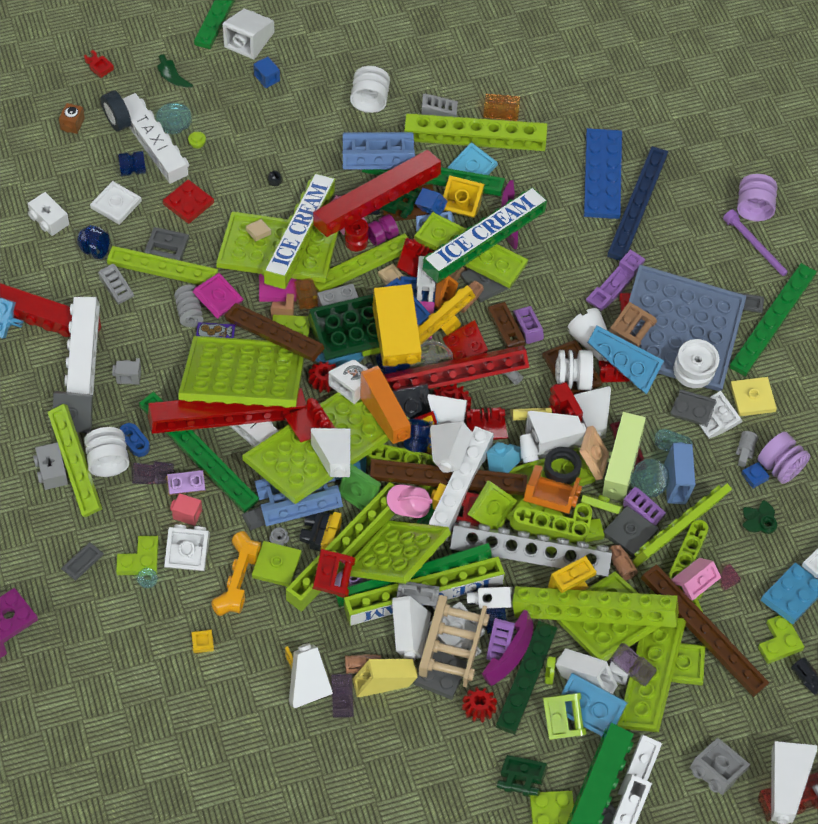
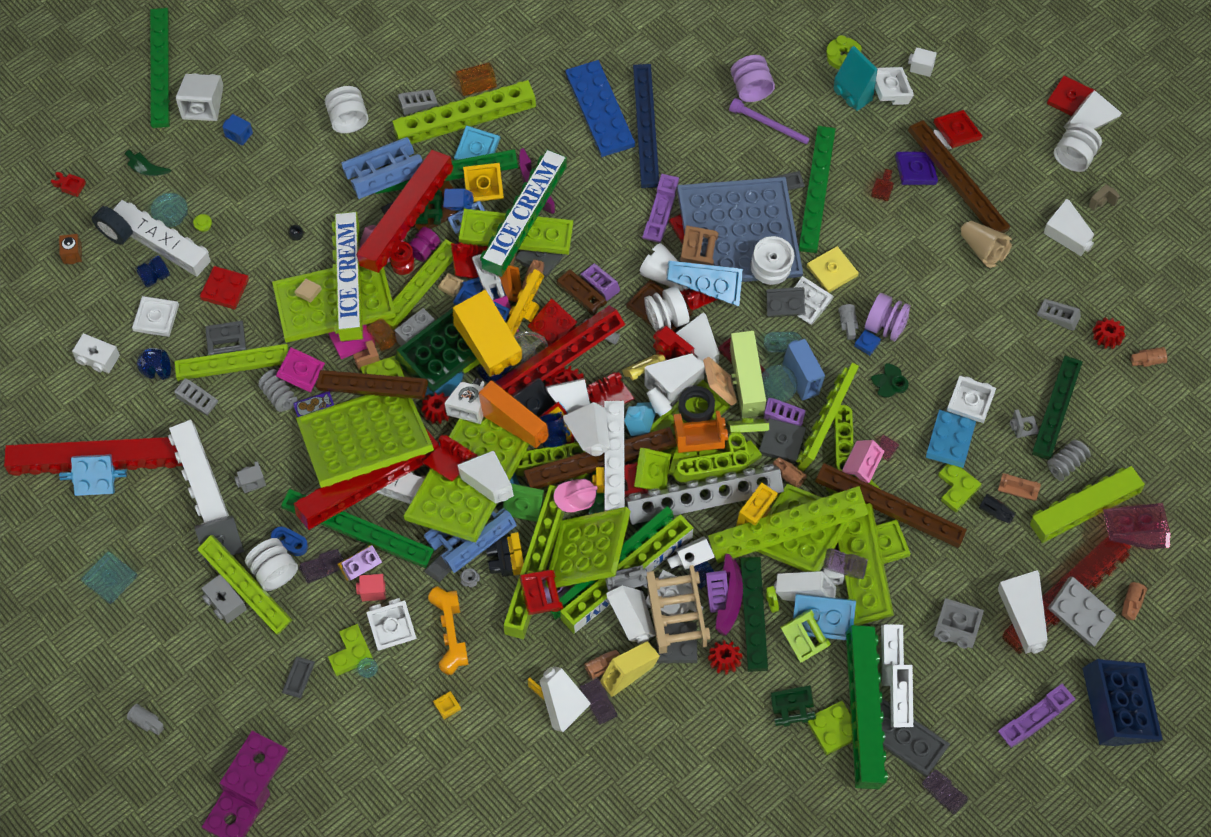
camera: 20 degrees left, 5 degrees up
lime plate [252,541,302,587] -> none

